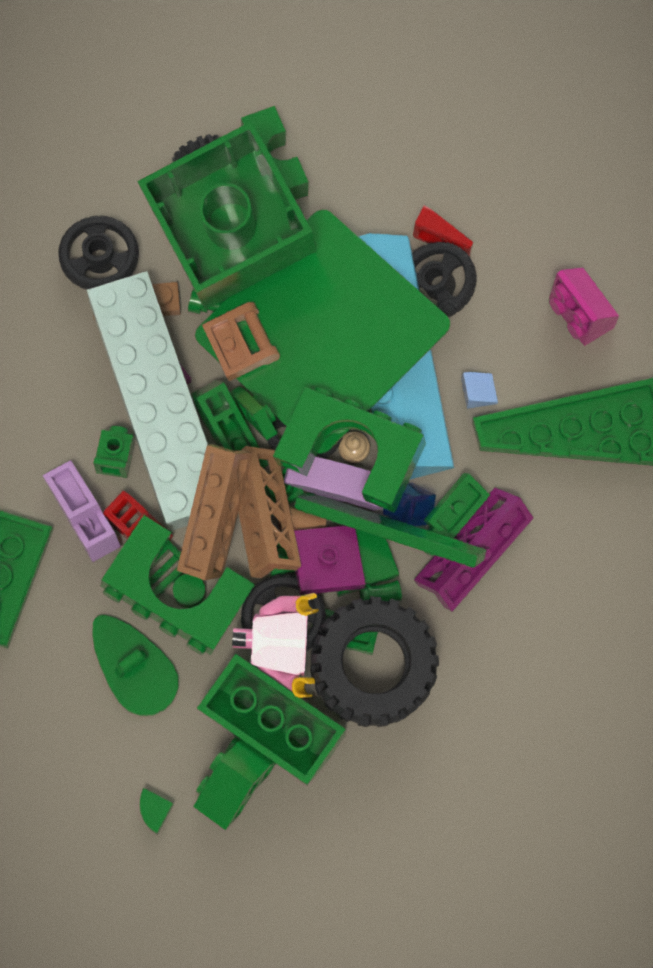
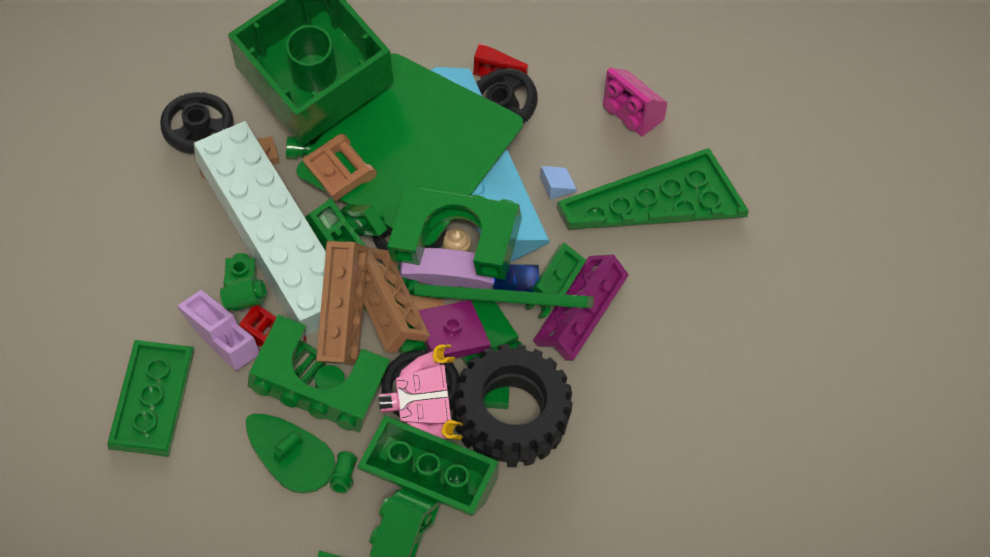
camera: 10 degrees left, 15 degrees down
none -> green brick [220,275,267,312]
none -> green pin [329,451,357,493]

